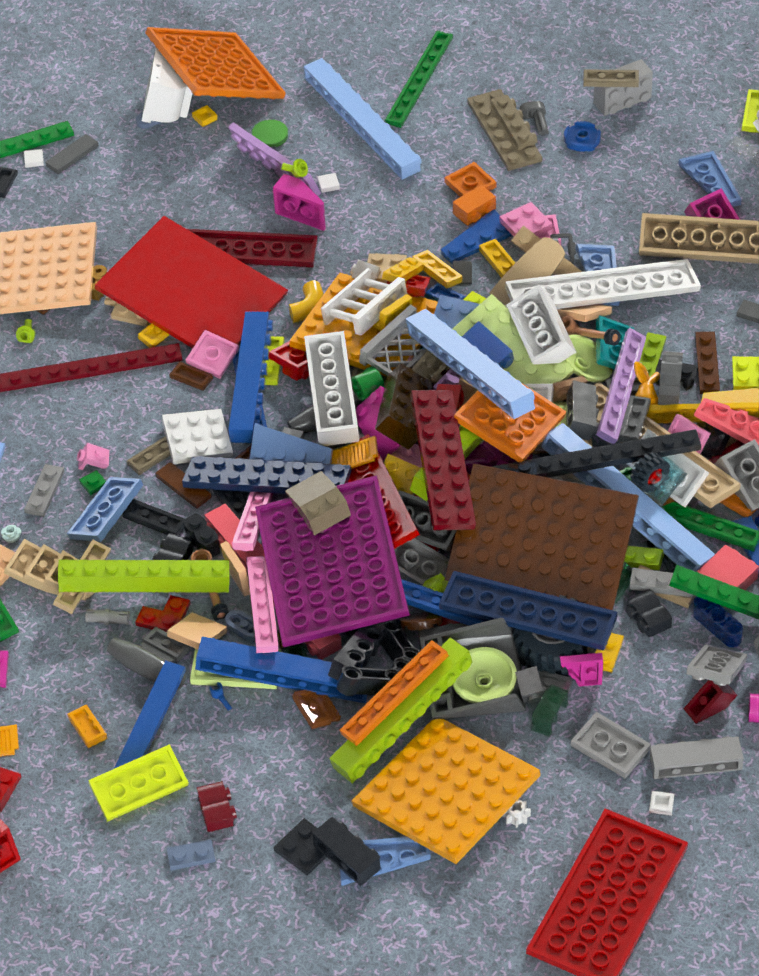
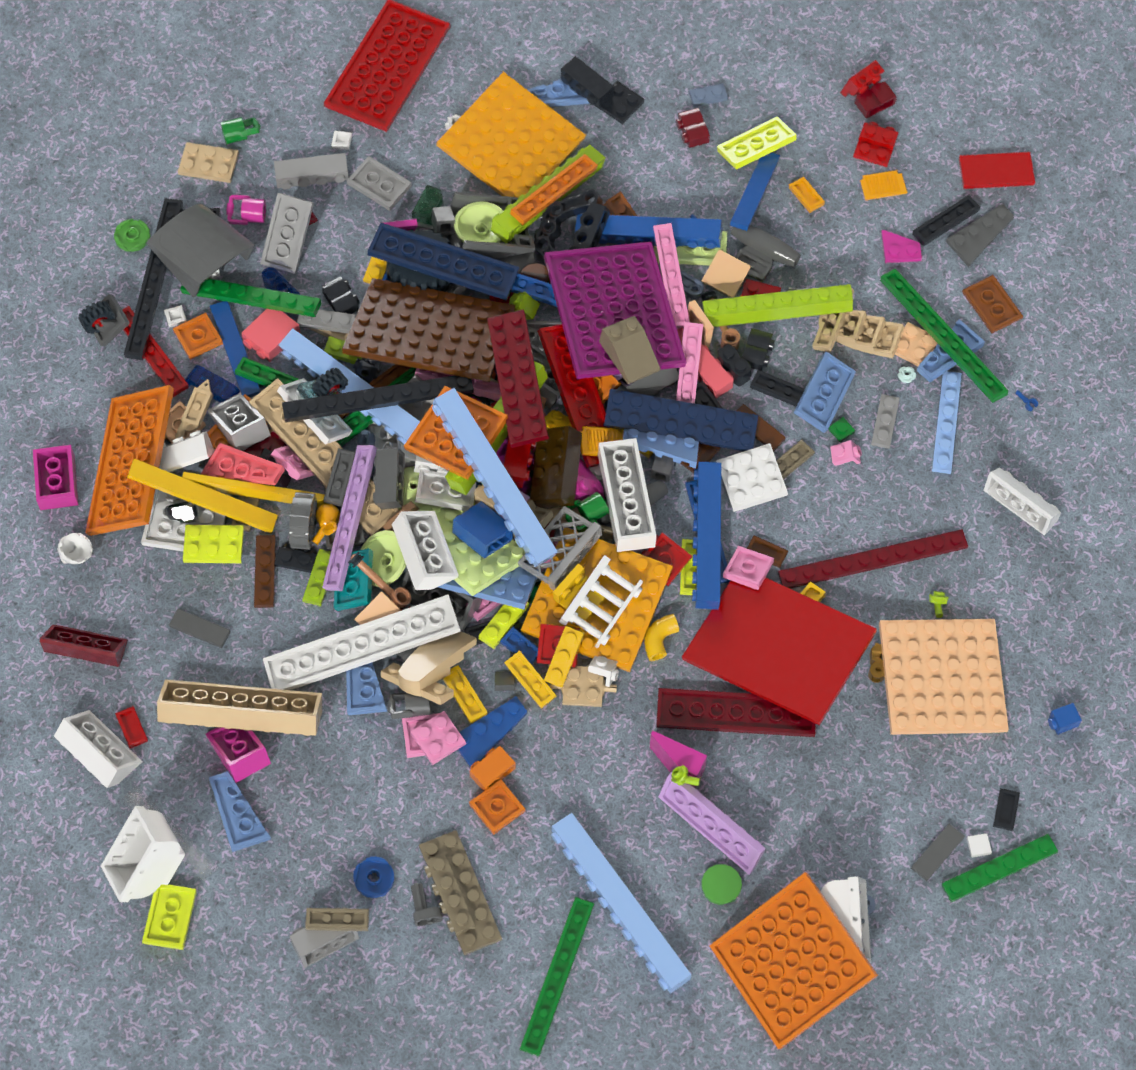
camera: 175 degrees right, 15 degrees up
white tile [317,173,340,193] -> none

